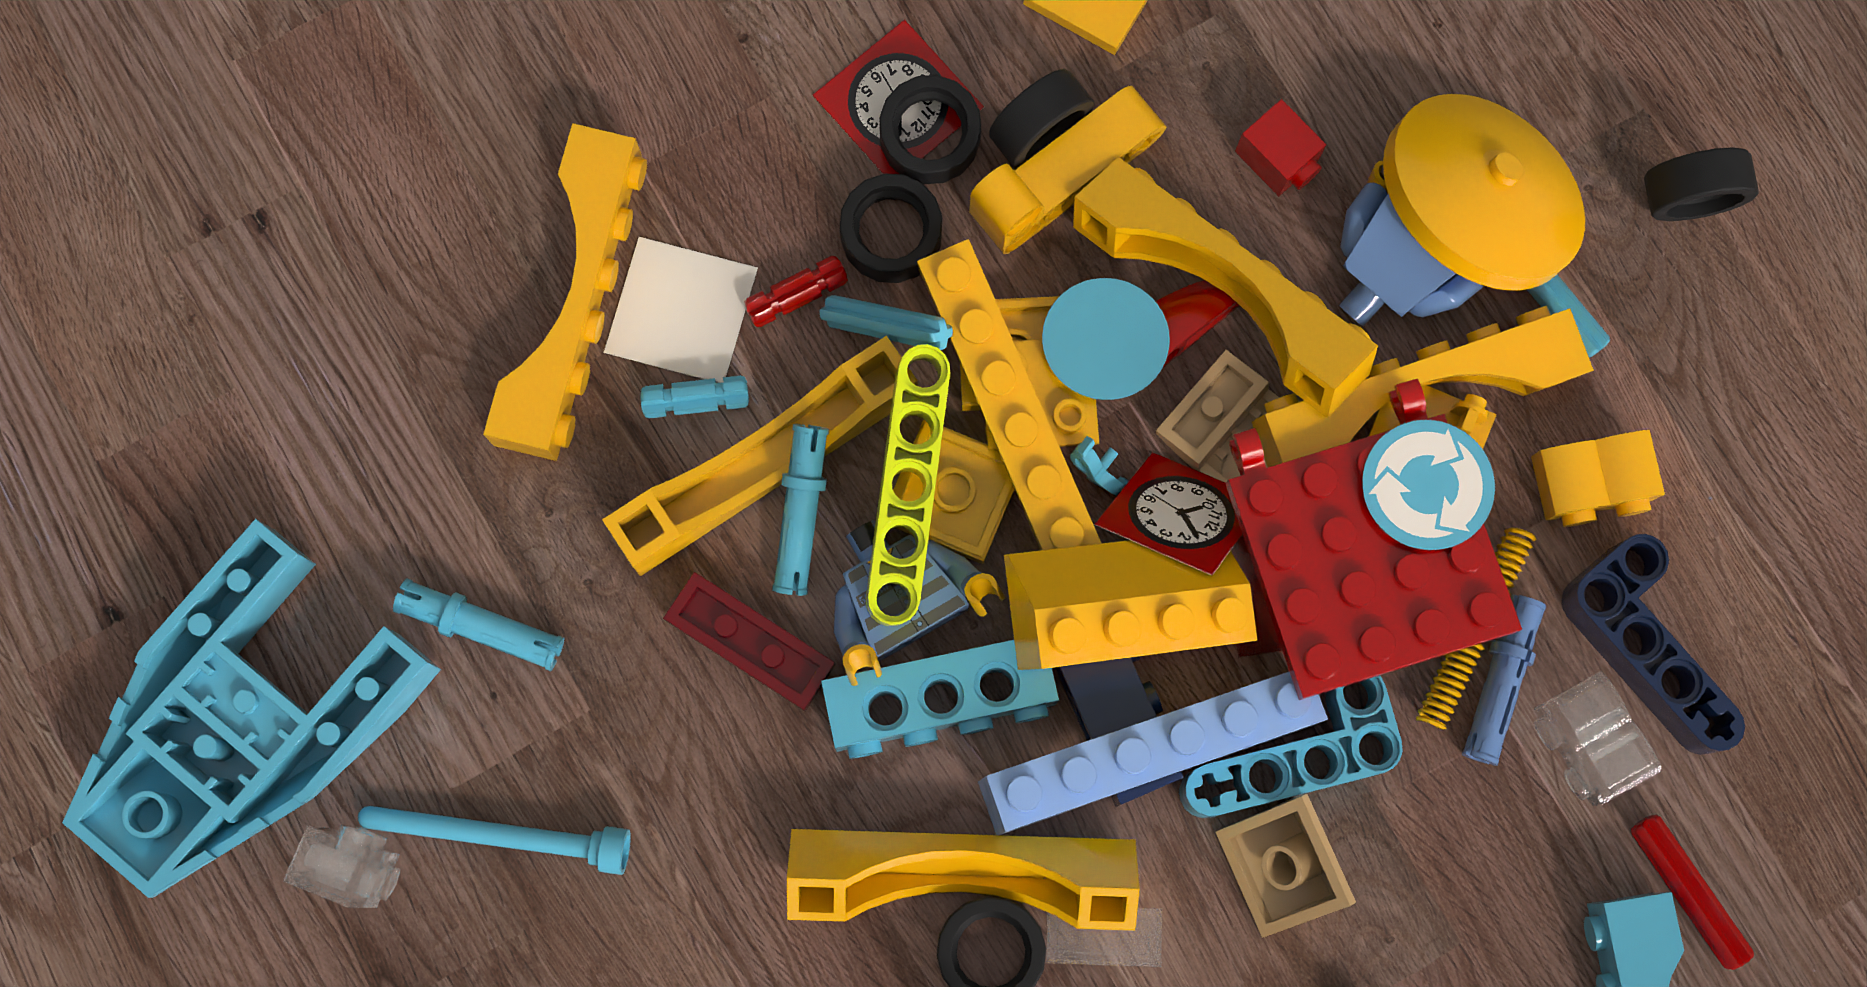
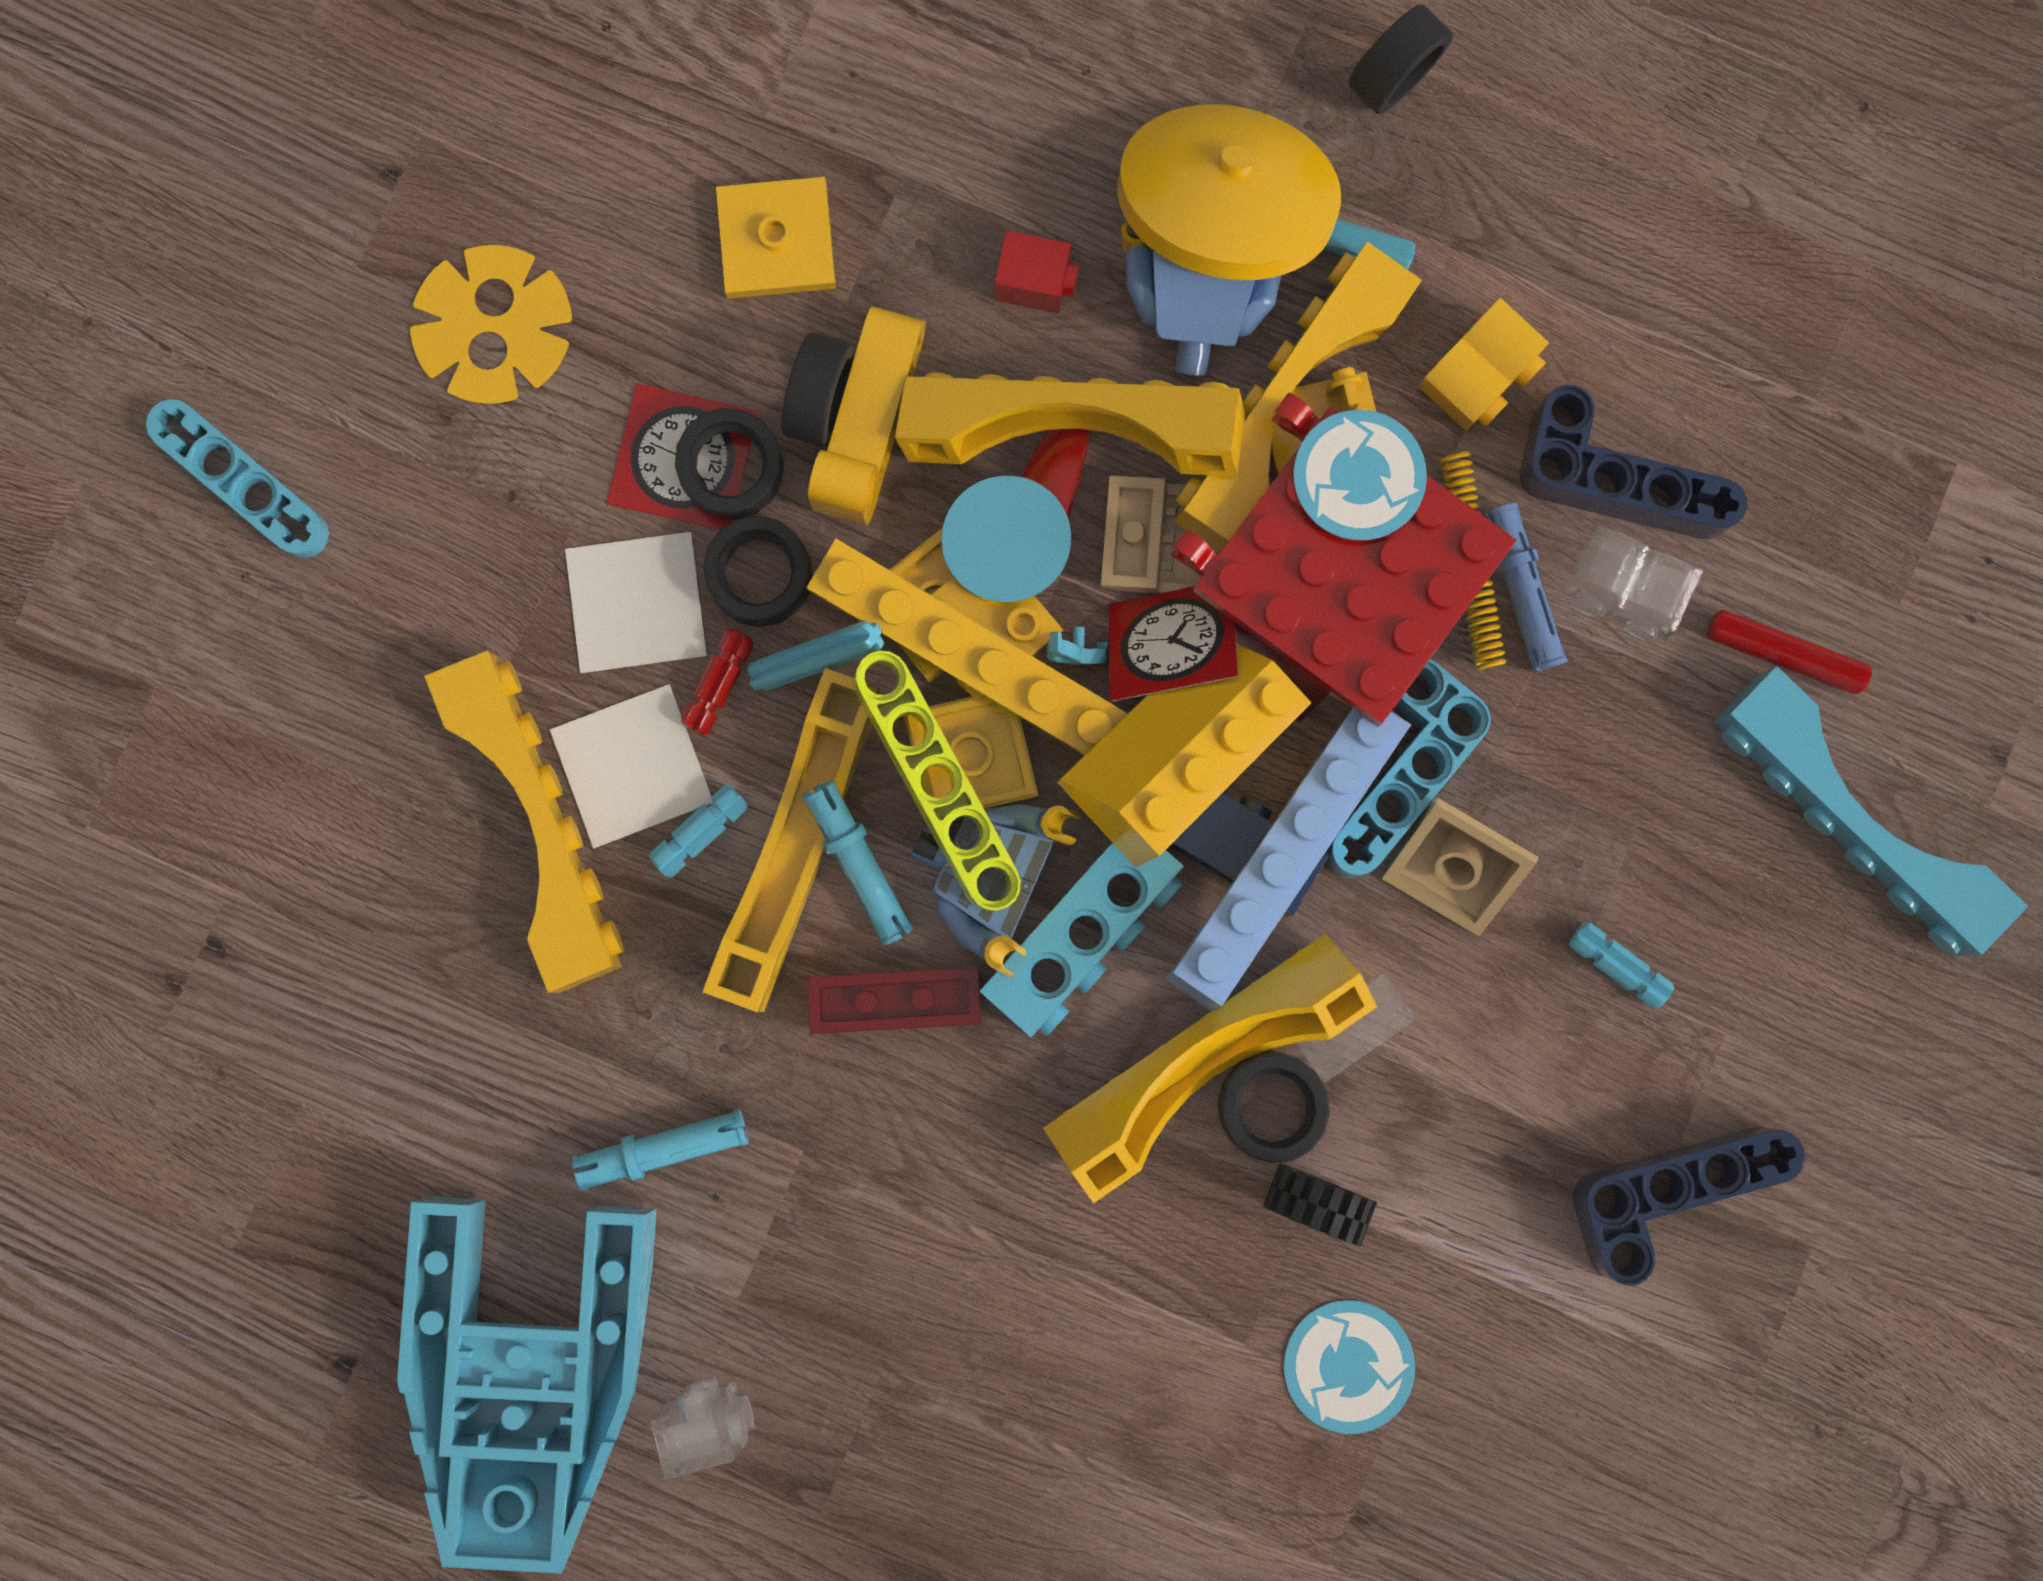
camera: 35 degrees left, 5 degrees up
medium azure piece [358,806,631,875] -> none
none -> white sticker [565,532,707,673]

